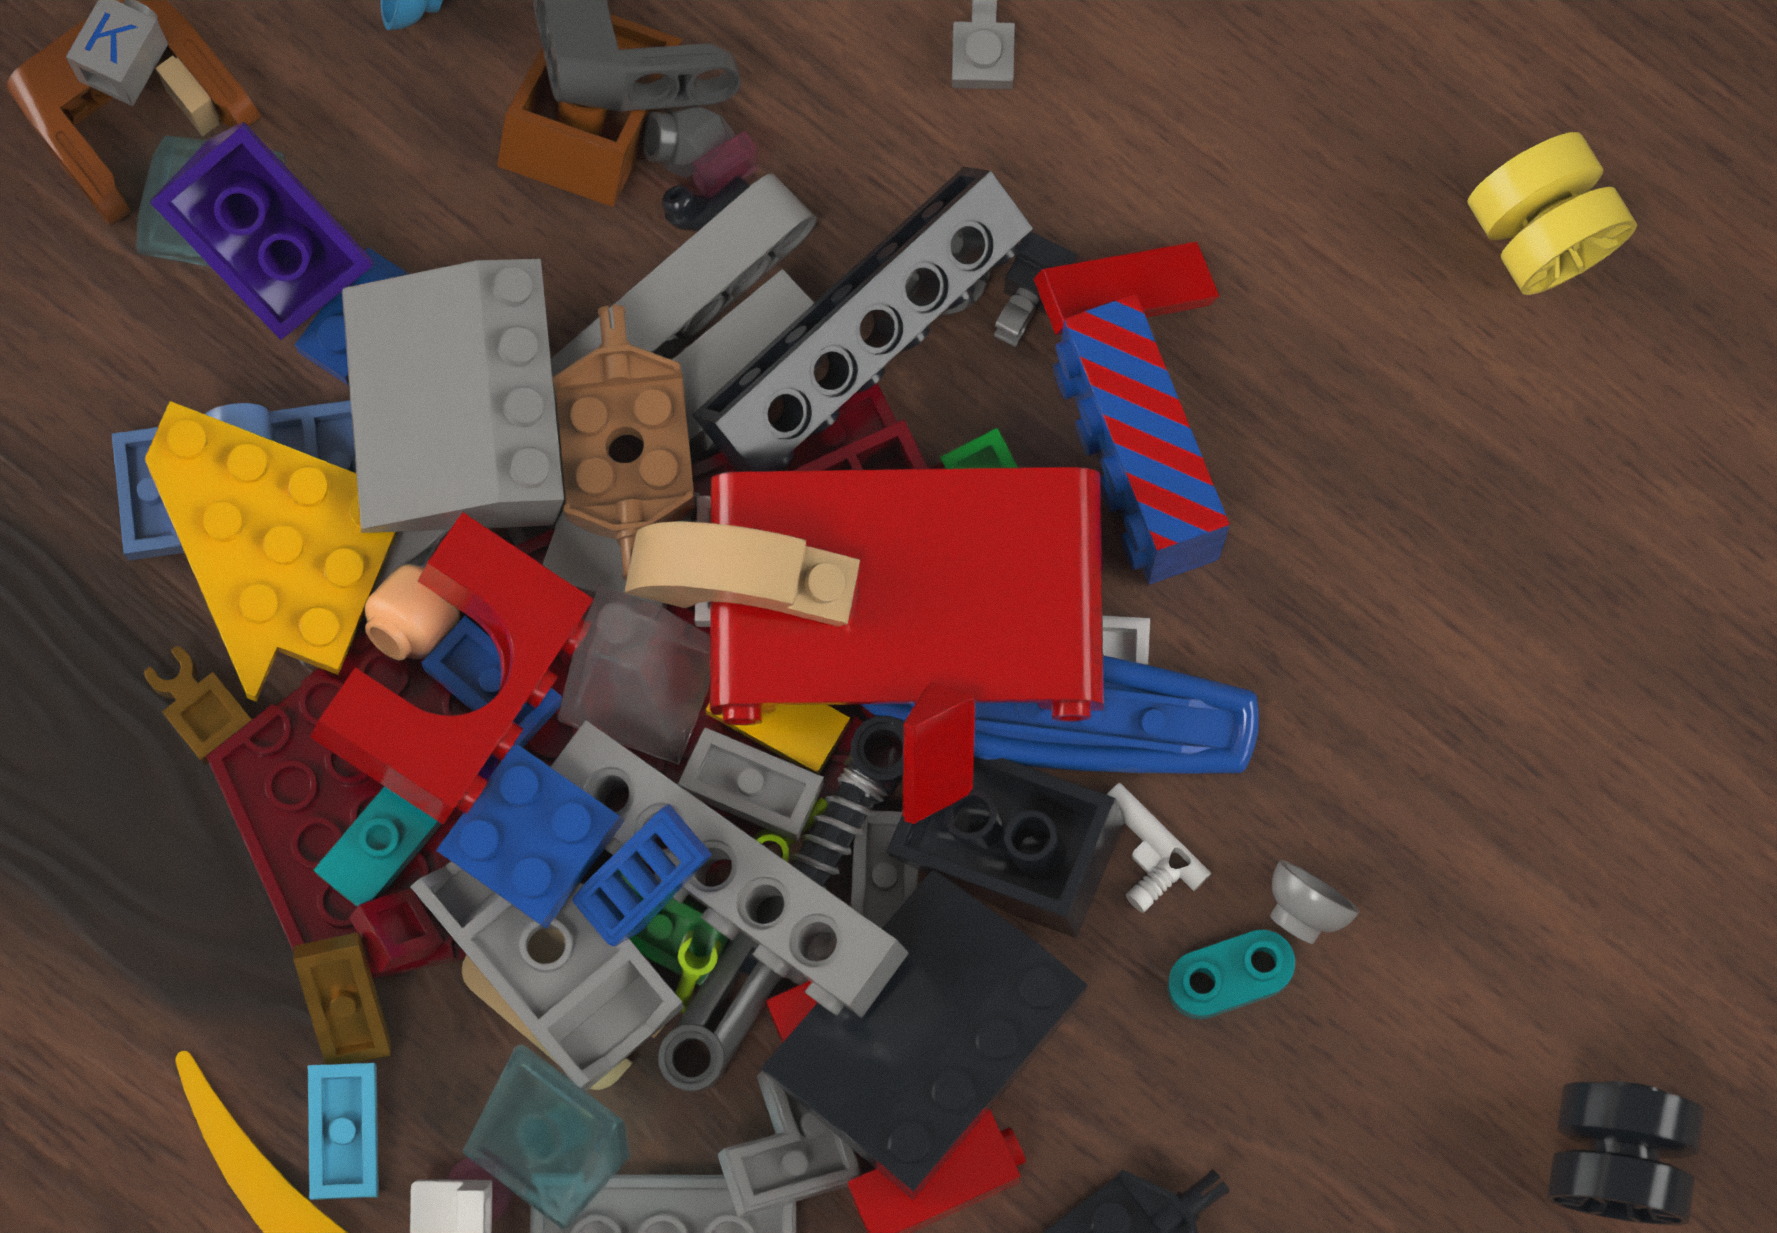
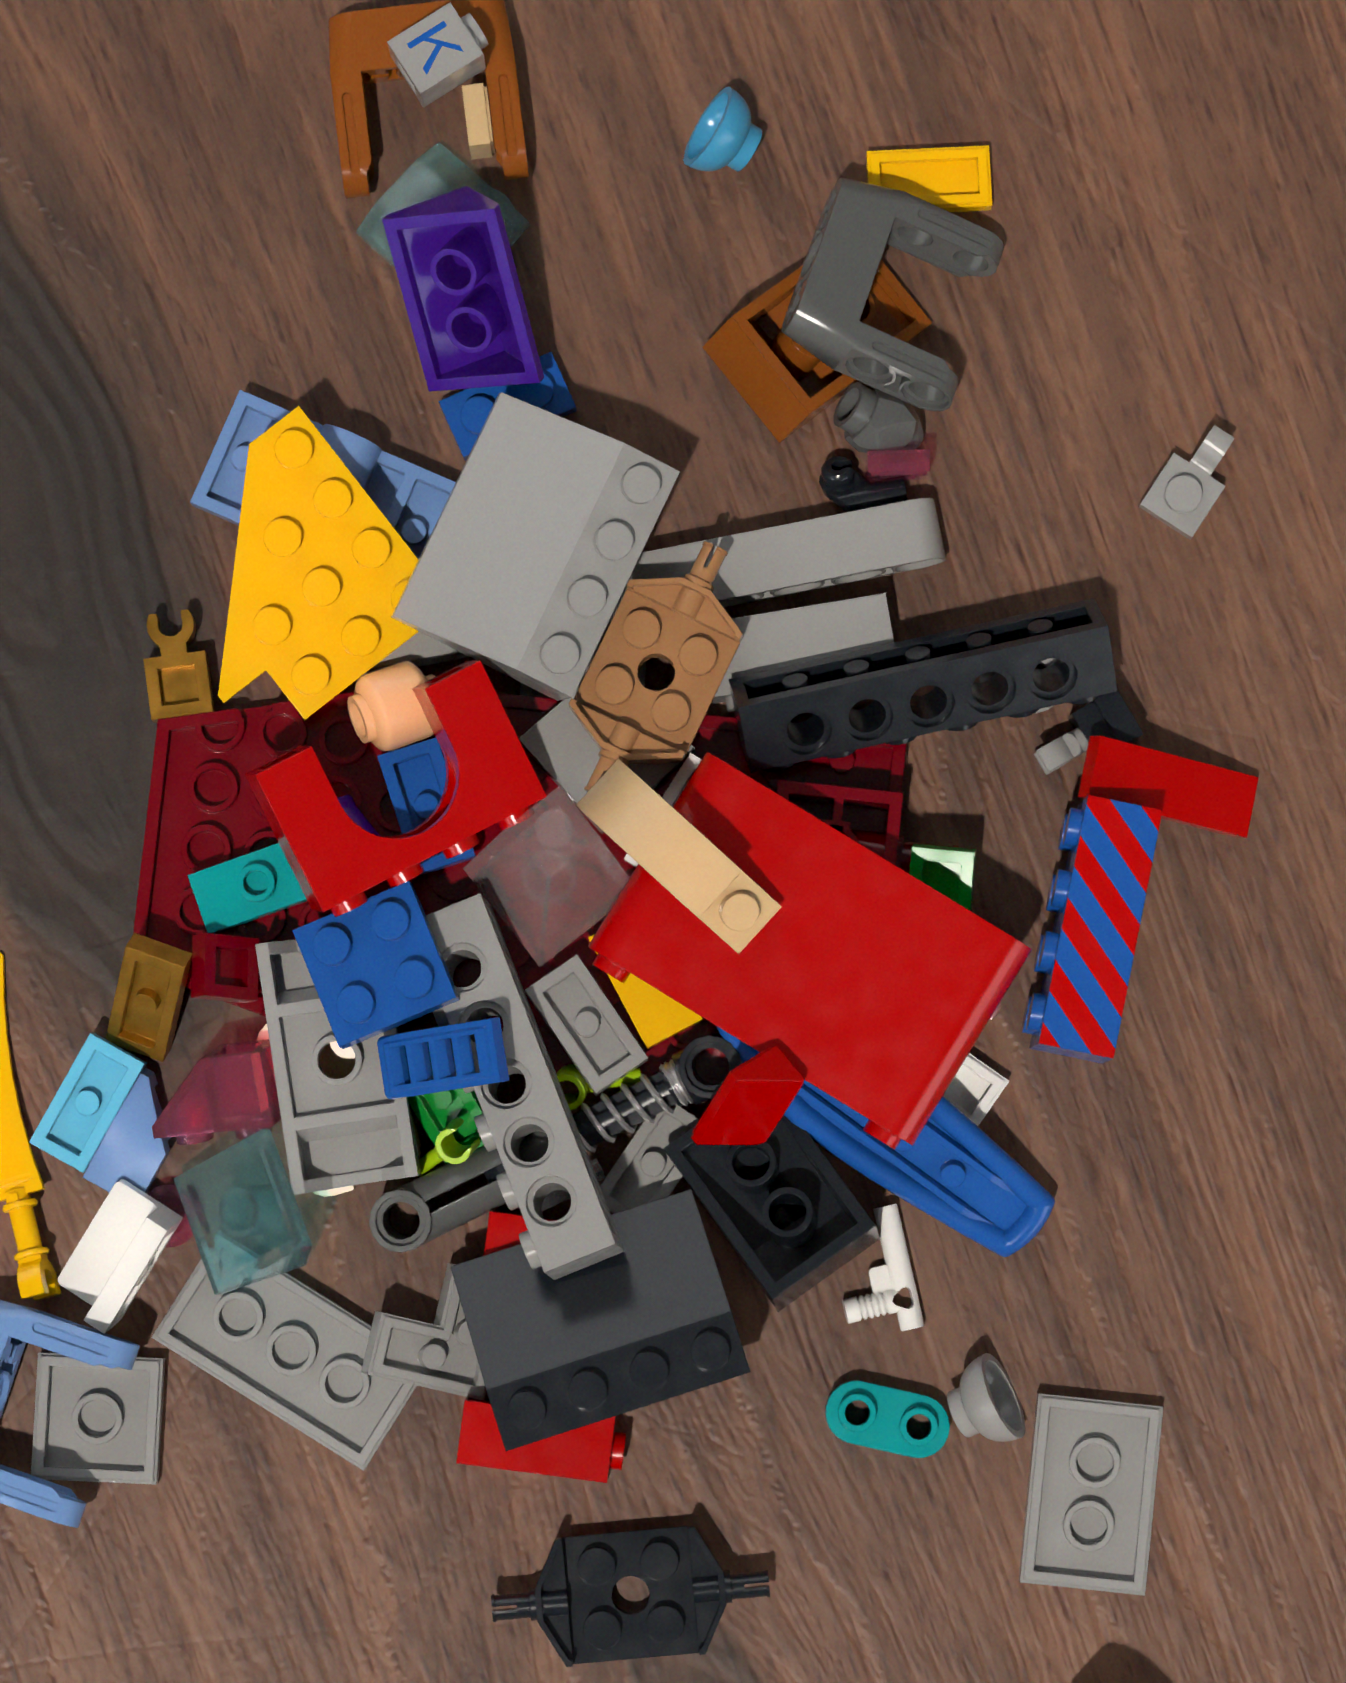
camera: 30 degrees right, 10 degrees up
none -> medium blue slope [83,1068,175,1194]
none -> clear pink slope [152,1039,281,1145]
none -> light grey tile [1018,1393,1163,1596]

